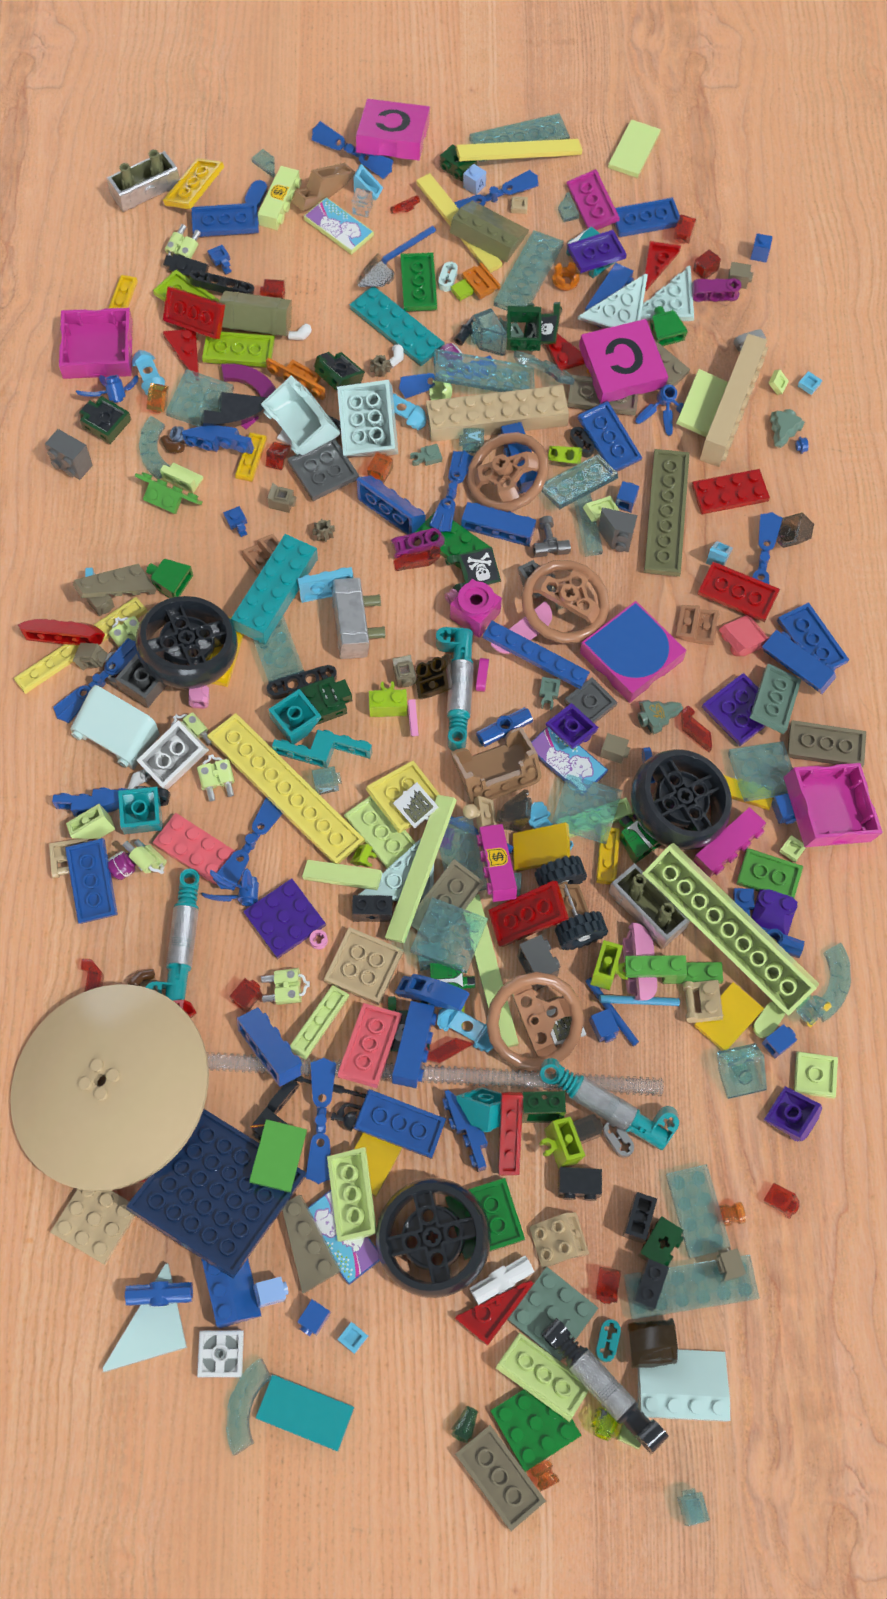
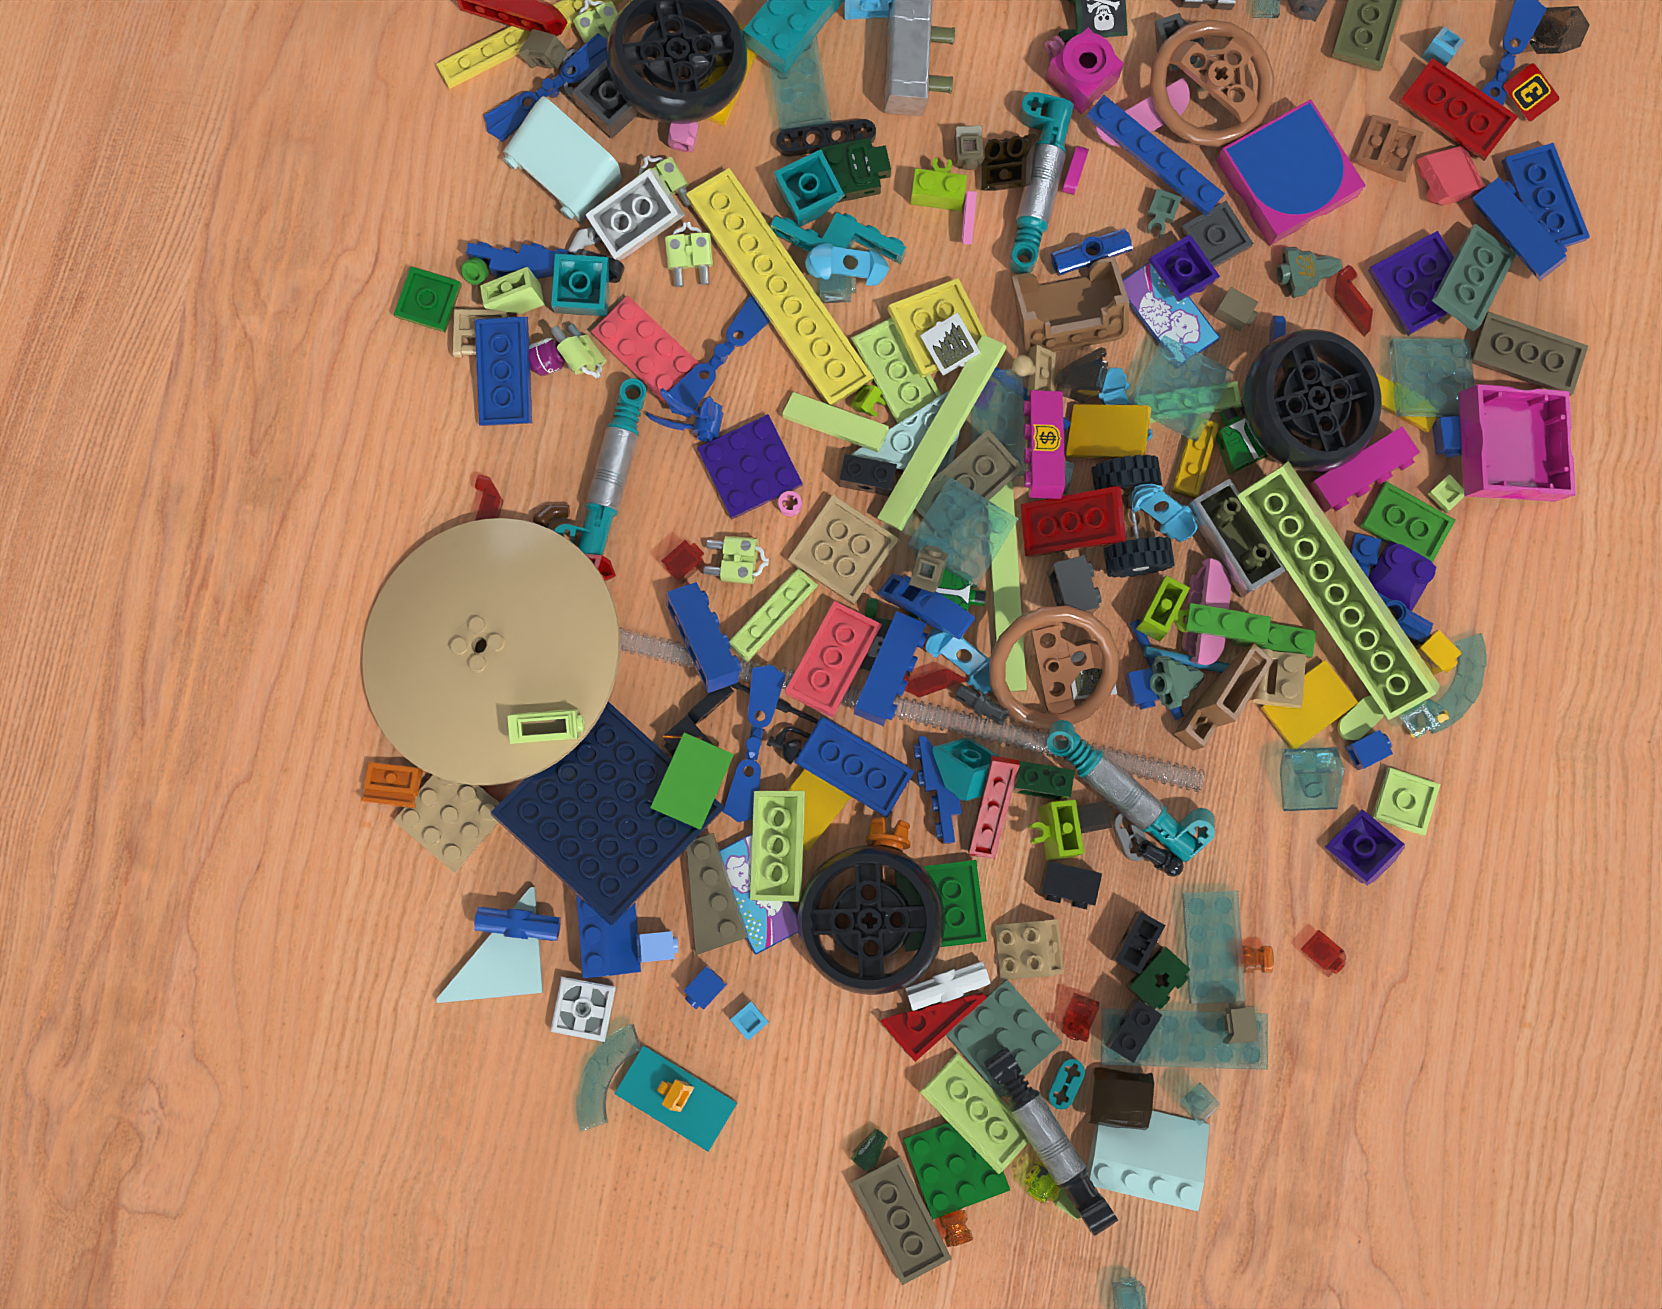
camera: 10 degrees right, 15 degrees up
none -> orange plate [361,762,423,808]
none -> green plate [393,267,462,333]
none -> bright green tile [461,257,489,285]
none -> yellowish green window [508,709,585,744]
none -> light orange tile [657,1079,694,1112]
none -> medium azure piece [805,243,889,286]
none -> orange piece [865,818,911,852]
none -> dark tan window [909,545,949,593]
none -> dark grey pin [955,685,1009,725]
none -> medium azure piece [1131,484,1198,542]
none -> black pin [1137,840,1184,877]
none -> sand green rock [1150,656,1205,710]
none -> medium nougat slope [1174,643,1273,750]
none -> clear light blue brick [1180,1082,1220,1125]
none -> yellow brick [1415,630,1462,674]
none -> sticker [1503,63,1559,121]

